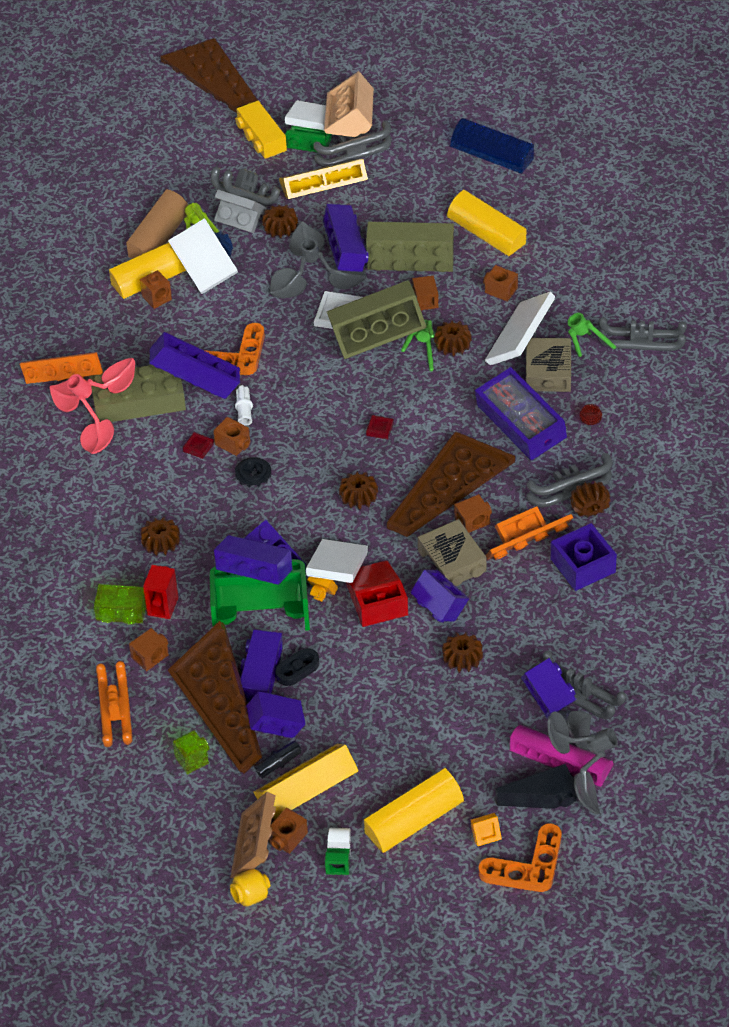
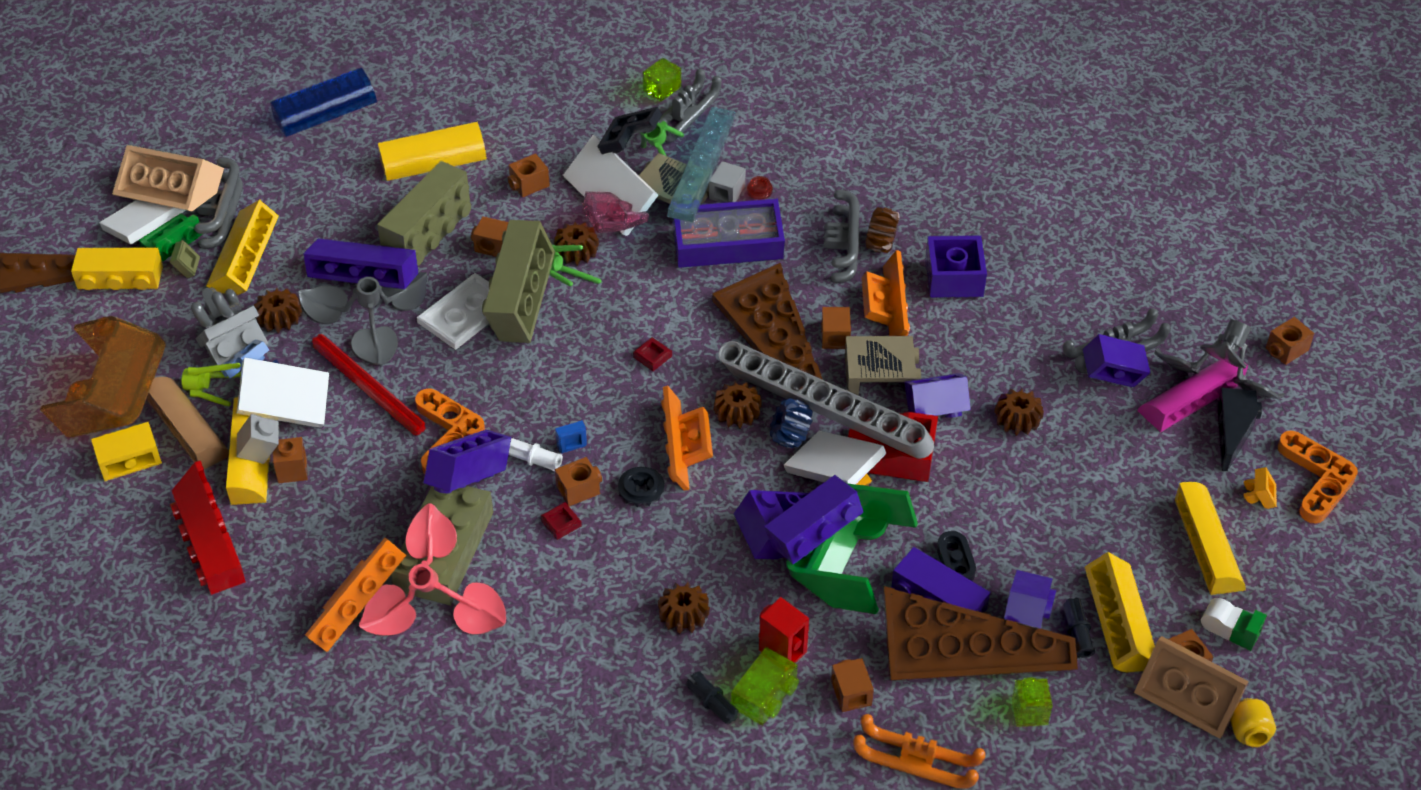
camera: 65 degrees left, 0 degrees up
none -> clear orange windscreen [40,316,166,438]
none -> yellow brick [91,422,162,481]
none -> olive tile [170,240,200,278]
none -> red wedge [170,460,246,595]
none -> medium blue plate [221,339,269,378]
none -> light grey brick [237,414,279,464]
none -> red axle [312,334,426,436]
none -> blue tile [555,420,587,453]
none -> clear pink slope [582,191,649,233]
none -> black plate [597,106,662,154]
none -> clear neon green brick [643,58,681,102]
none -> orange bracket [661,385,713,491]
none -> clear light blue tile [667,107,736,222]
none -> black axle [686,671,739,724]
none -> light grey brick [709,161,746,203]
none -> light grey beam [718,341,934,459]
none -> dark blue gear [770,398,813,448]
none -> dark orange brick [1266,317,1315,365]

